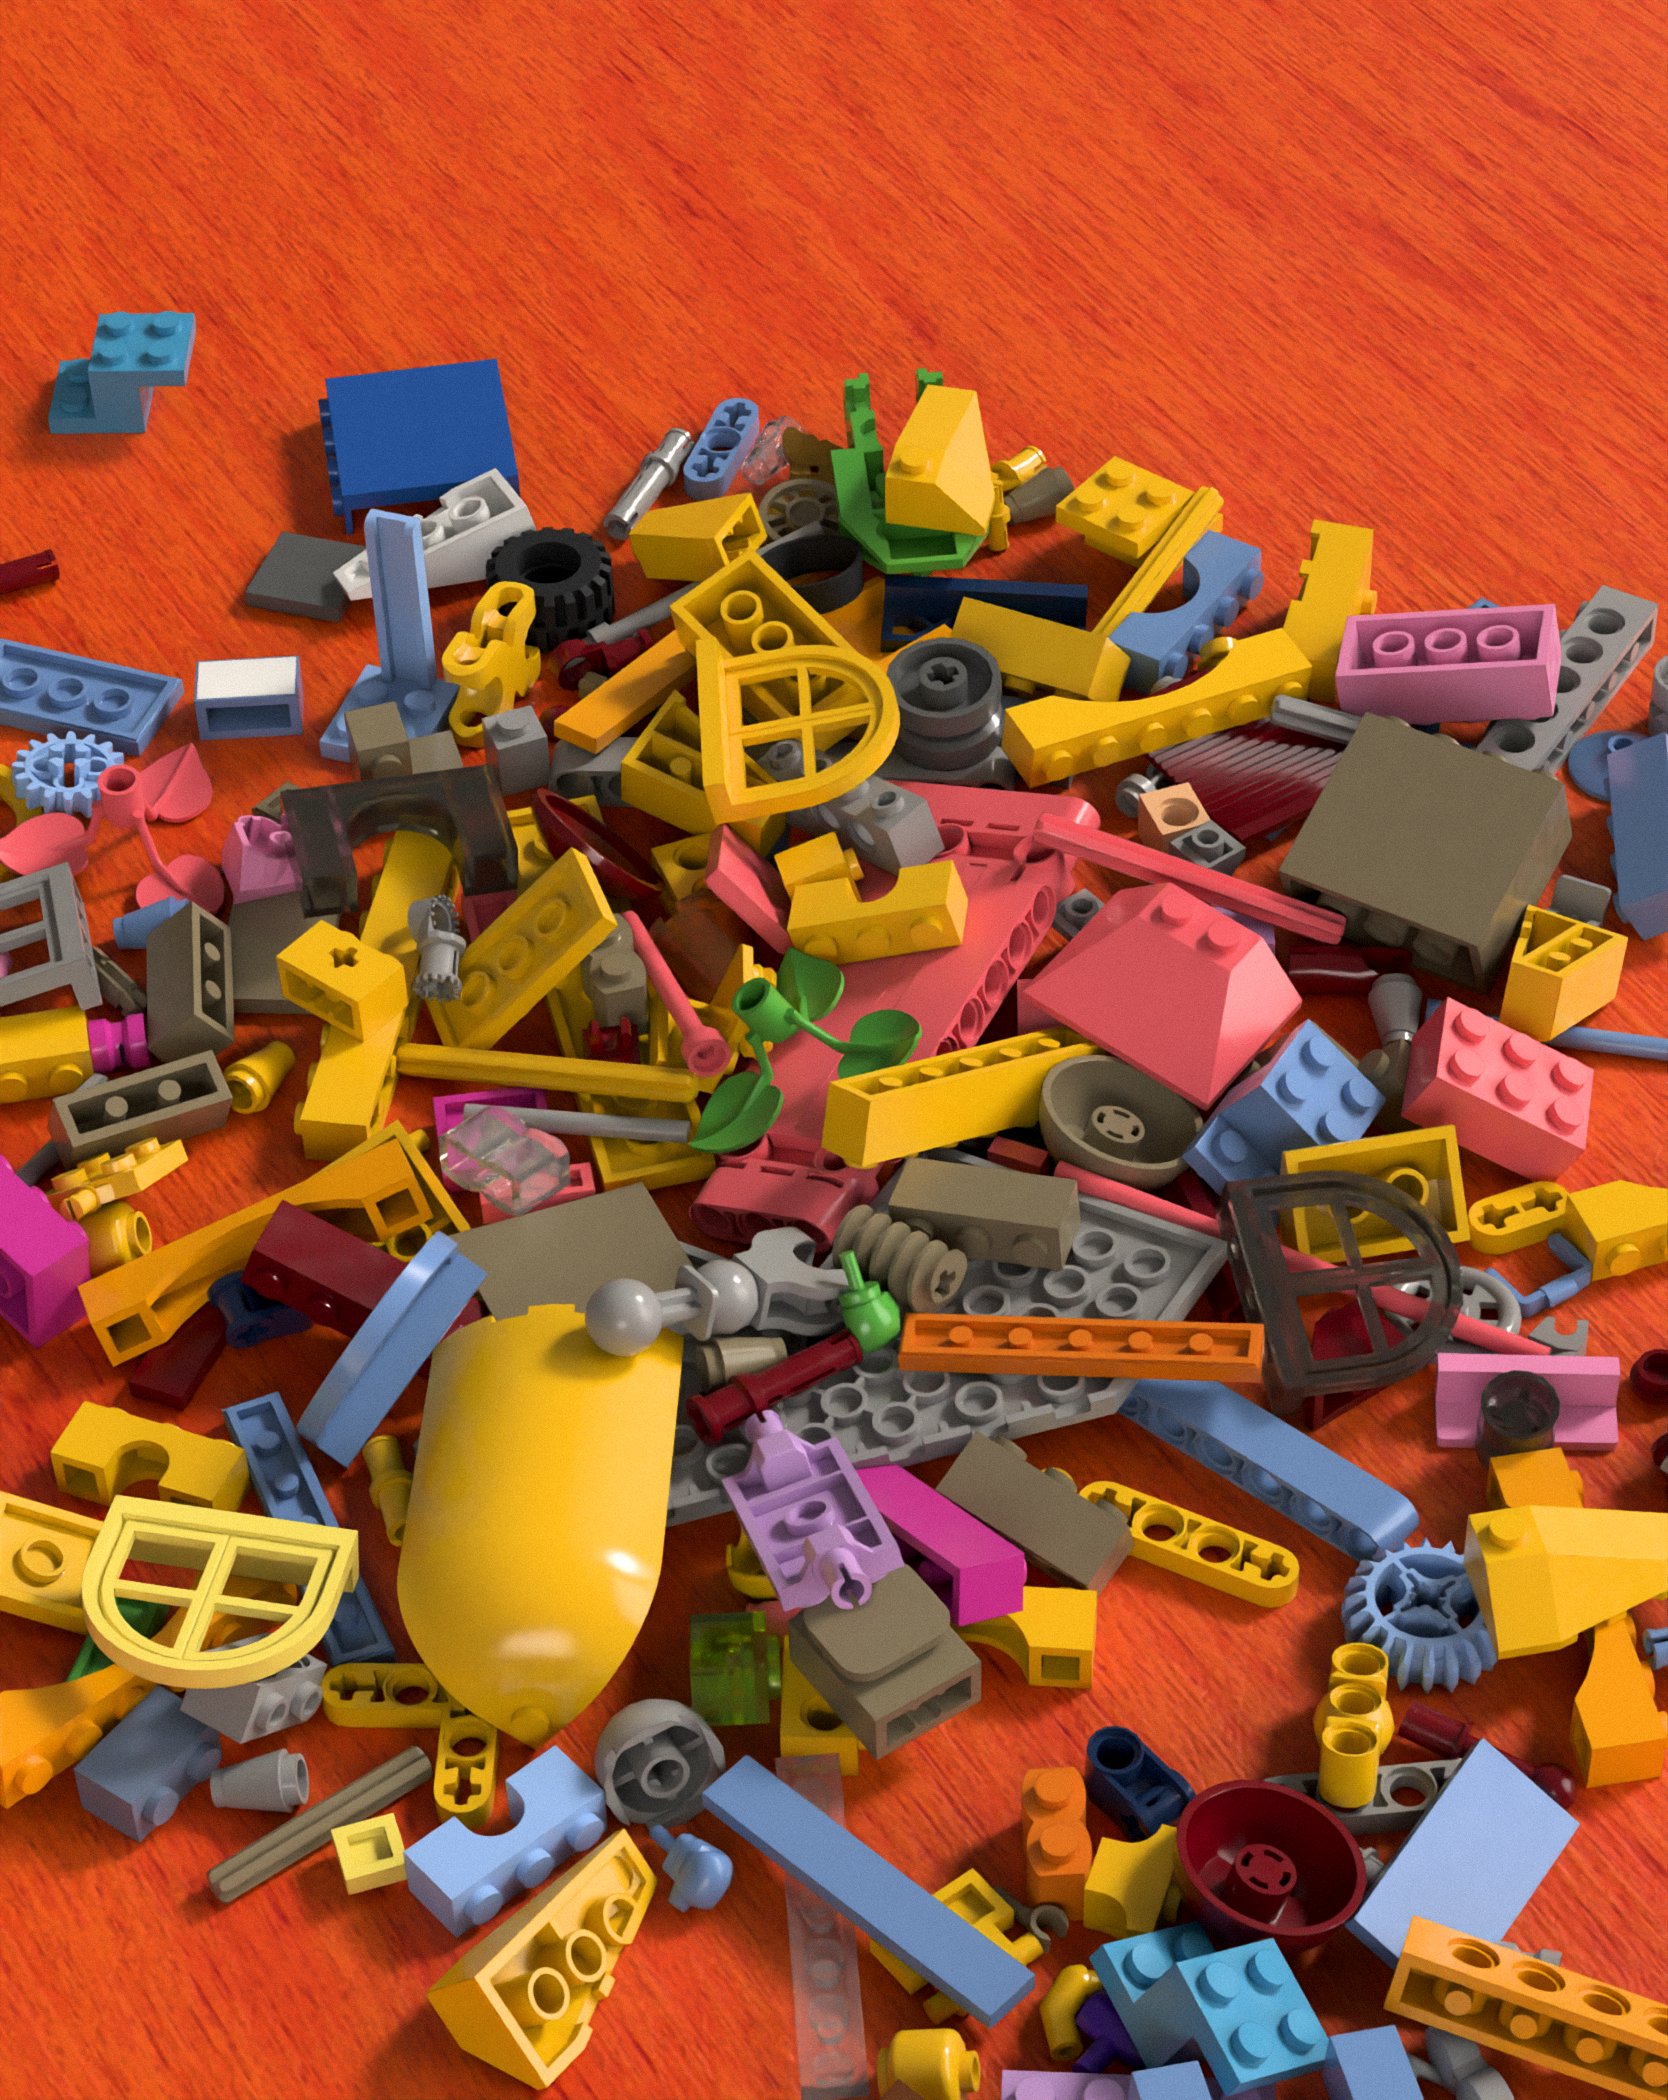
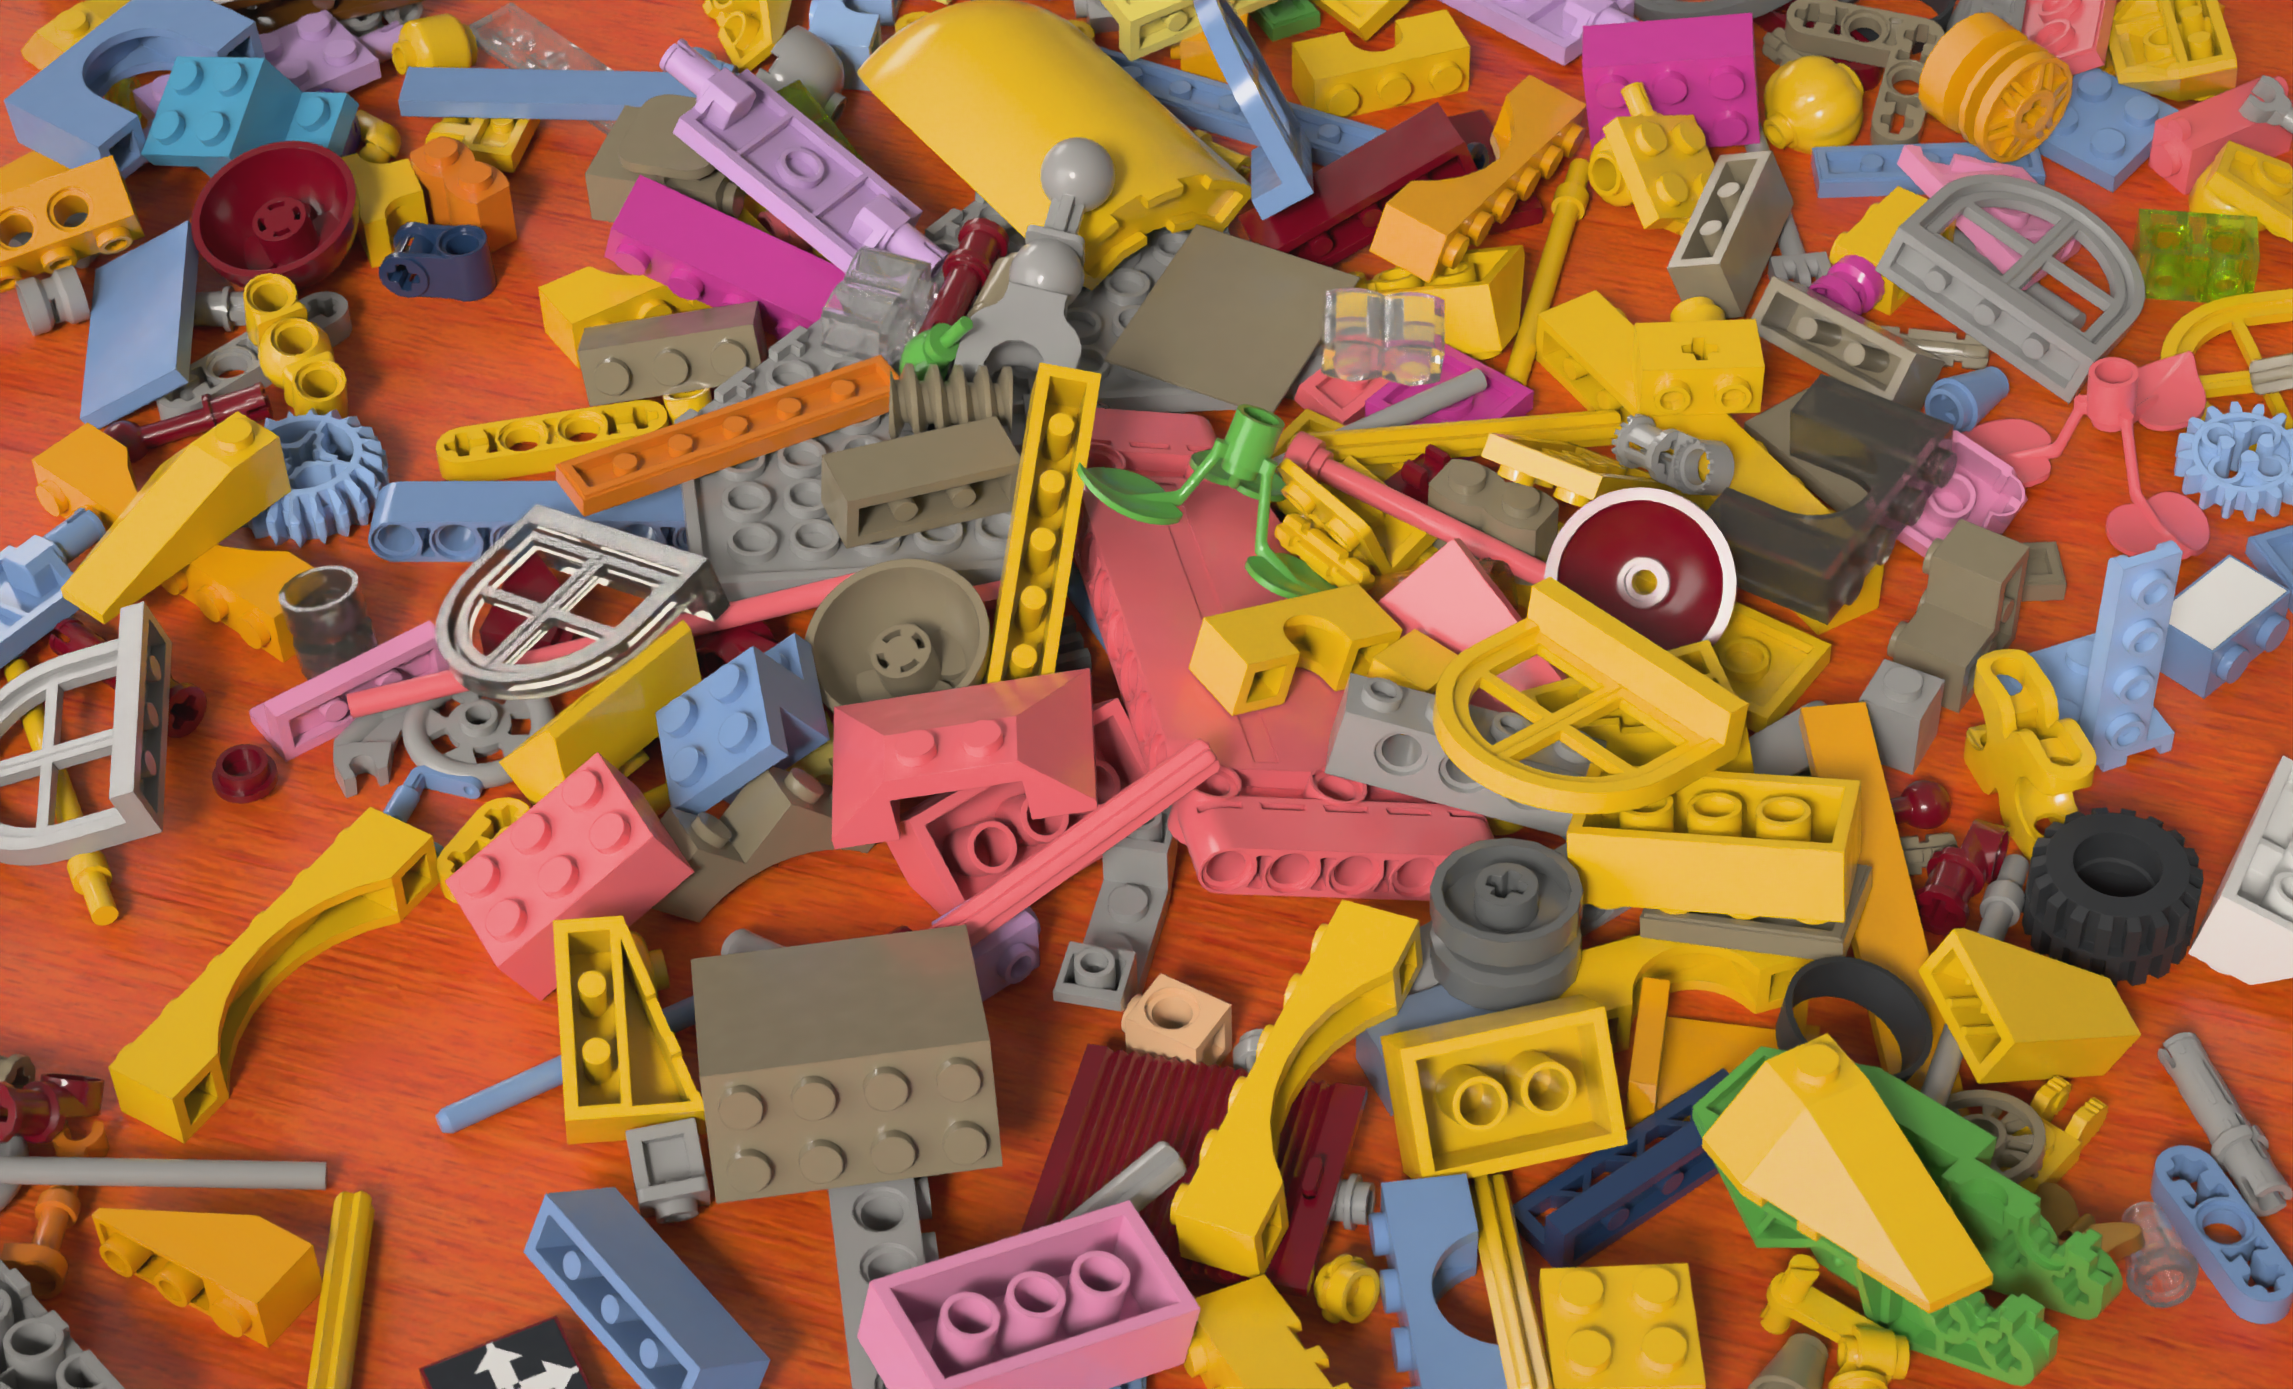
camera: 140 degrees right, 0 degrees up
none -> clear brick [821,245,938,365]

